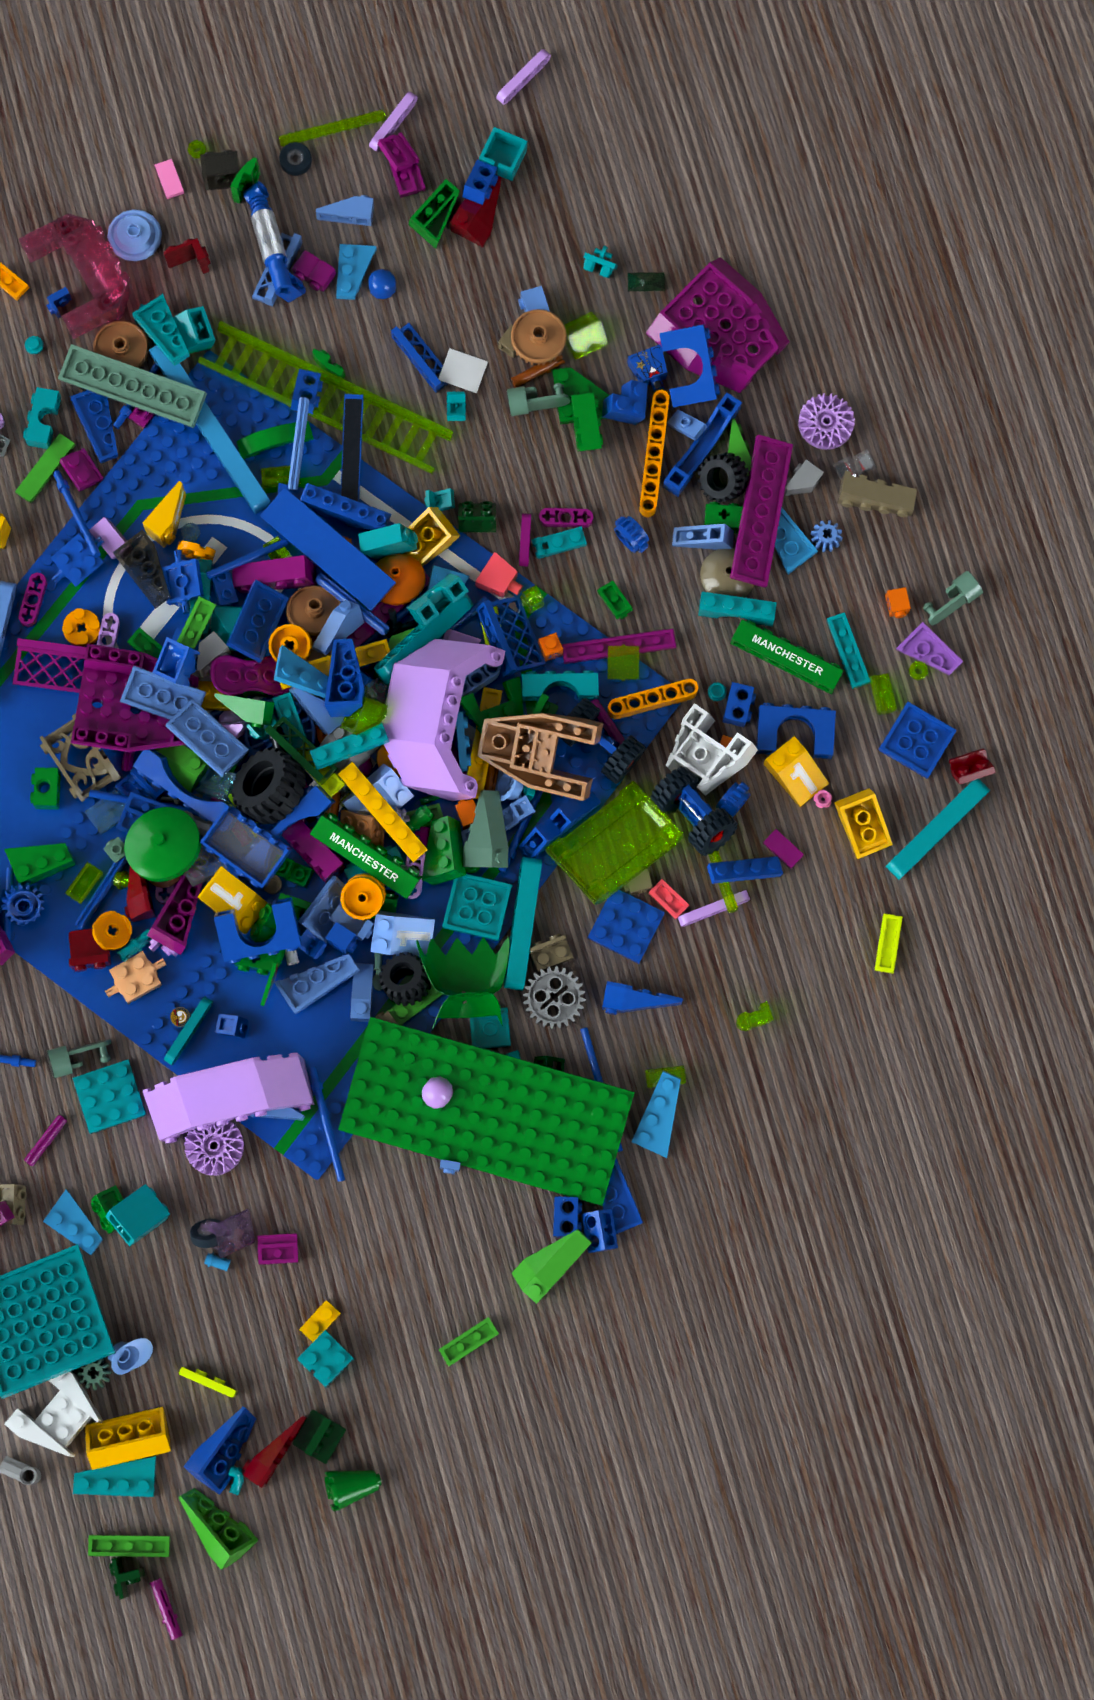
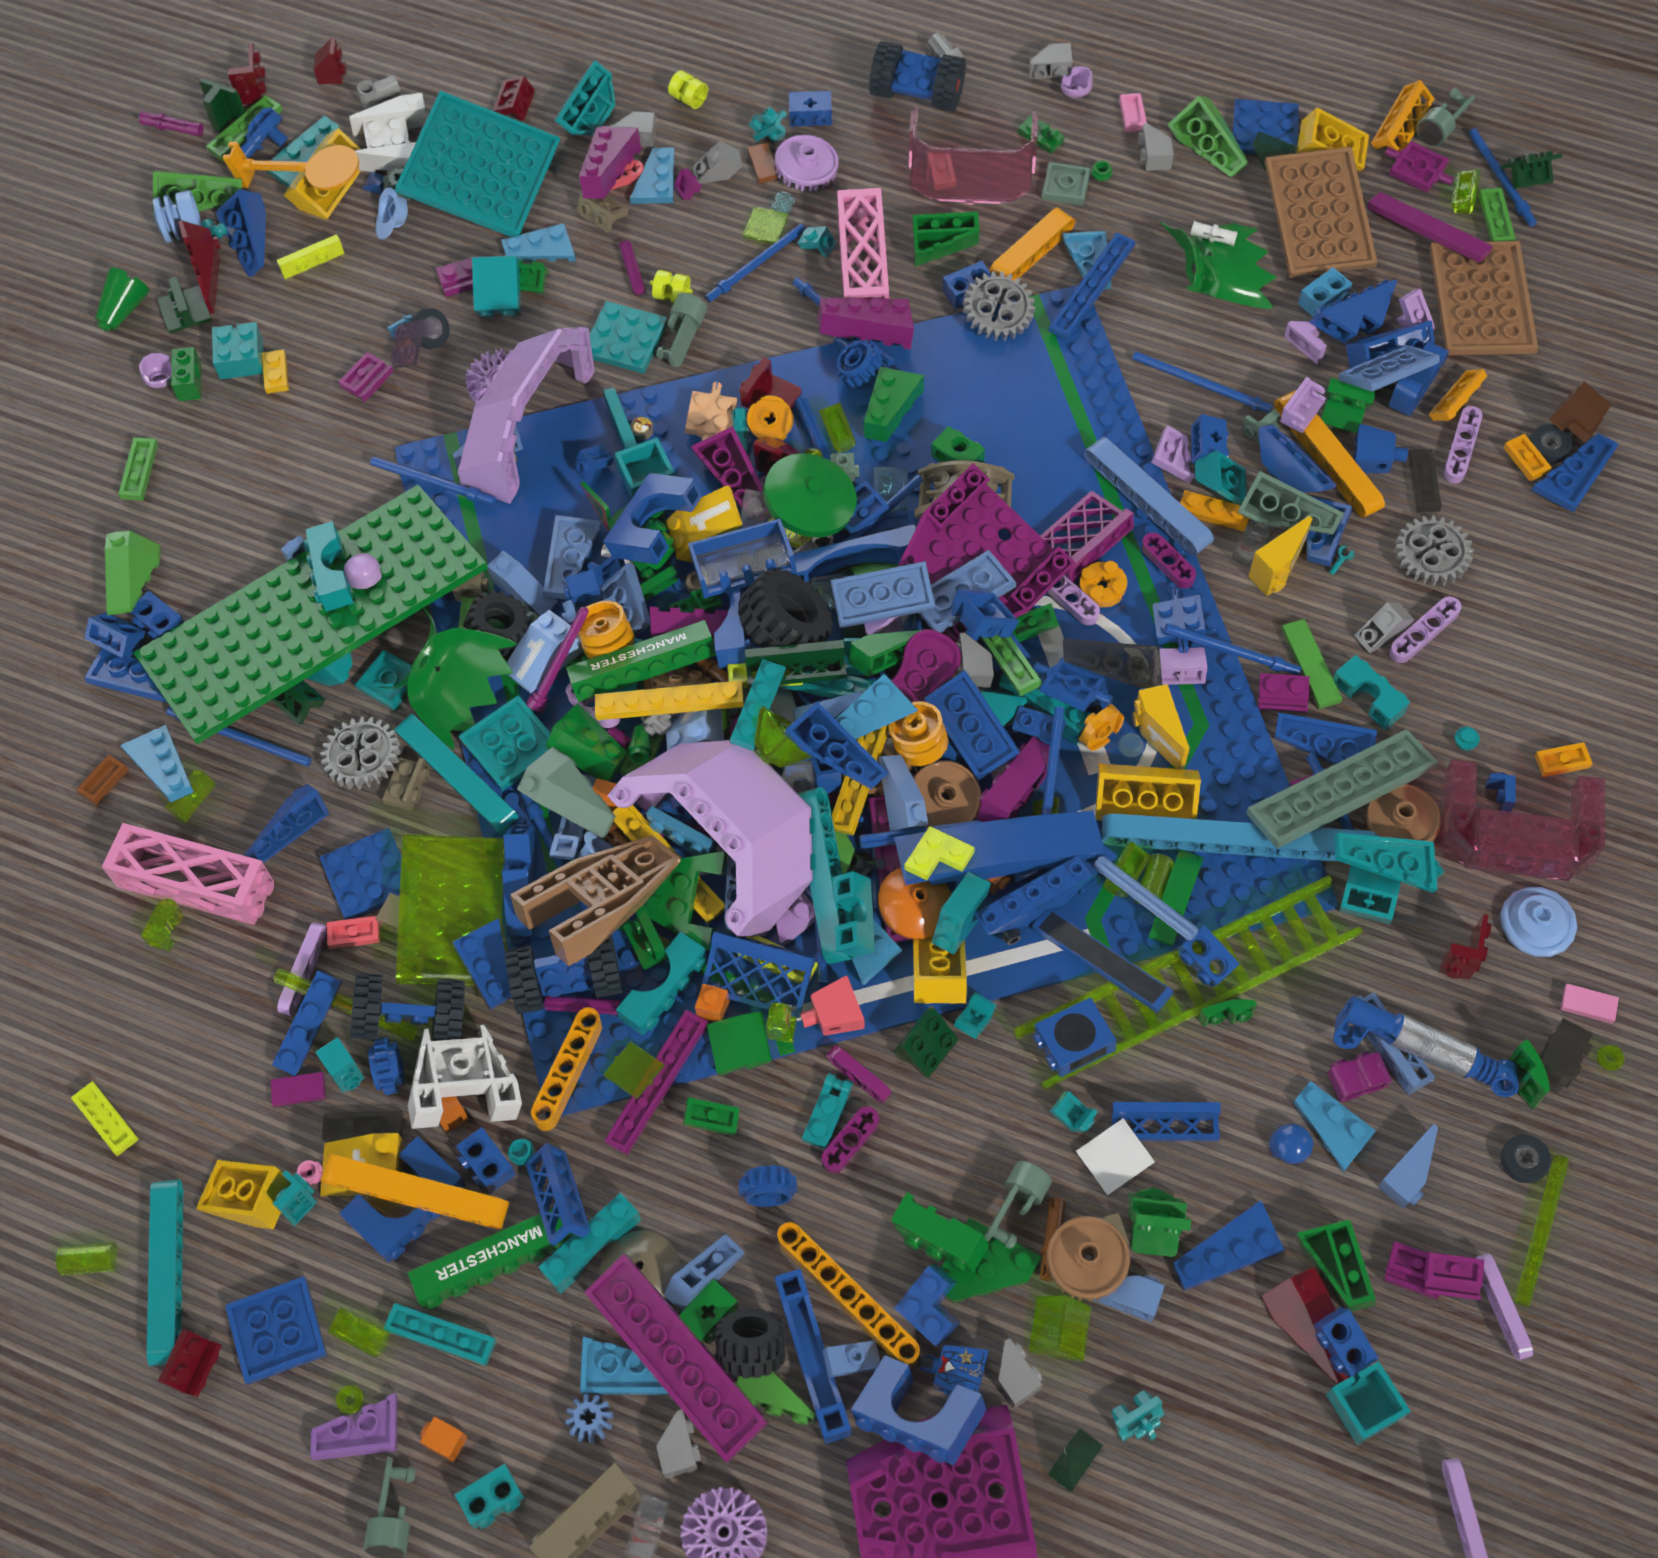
camera: 135 degrees right, 15 degrees down
none -> clear neon green brick [56,1242,117,1276]
none -> dark orange tile [76,754,129,806]
none -> bright pink piece [102,823,274,925]
none -> lavender hair [139,353,172,389]
none -> light blue wheel [153,190,203,243]
none -> green brick [171,347,201,401]
none -> light orange piece [223,142,360,191]
none -> dark red bracket [228,43,266,105]
none -> blue pin [241,108,288,159]
none -> teal bracket [273,1170,318,1227]
none -> teal arch [304,521,354,612]
none -> dark red slope [313,38,347,85]
none -> teal brick [315,1037,365,1093]
none -> light orange beam [320,1154,509,1229]
none -> clear smoke tile [322,1111,404,1142]
none -> blue slope [362,172,385,194]
none -> magenta plate [436,256,478,297]
none -> blue wing [452,919,512,1011]
none -> teal brick [455,1463,525,1529]
none -> blue fence [525,1143,591,1245]
none -> magenta piece [526,607,589,713]
none -> teal piece [614,437,675,499]
none -> neon yellow wheel [650,270,693,302]
none -> green slope [707,1012,772,1076]
none -> neon yellow plate [905,826,975,880]
none -> light grey slope [997,1338,1043,1409]
none -> blue brick [1033,997,1116,1077]
none -> yellow slope [1095,763,1201,820]
none -> green piece [1128,1187,1191,1257]
none -> clear neon green brick [1135,853,1174,904]
none -> blue wing [1172,1200,1284,1291]

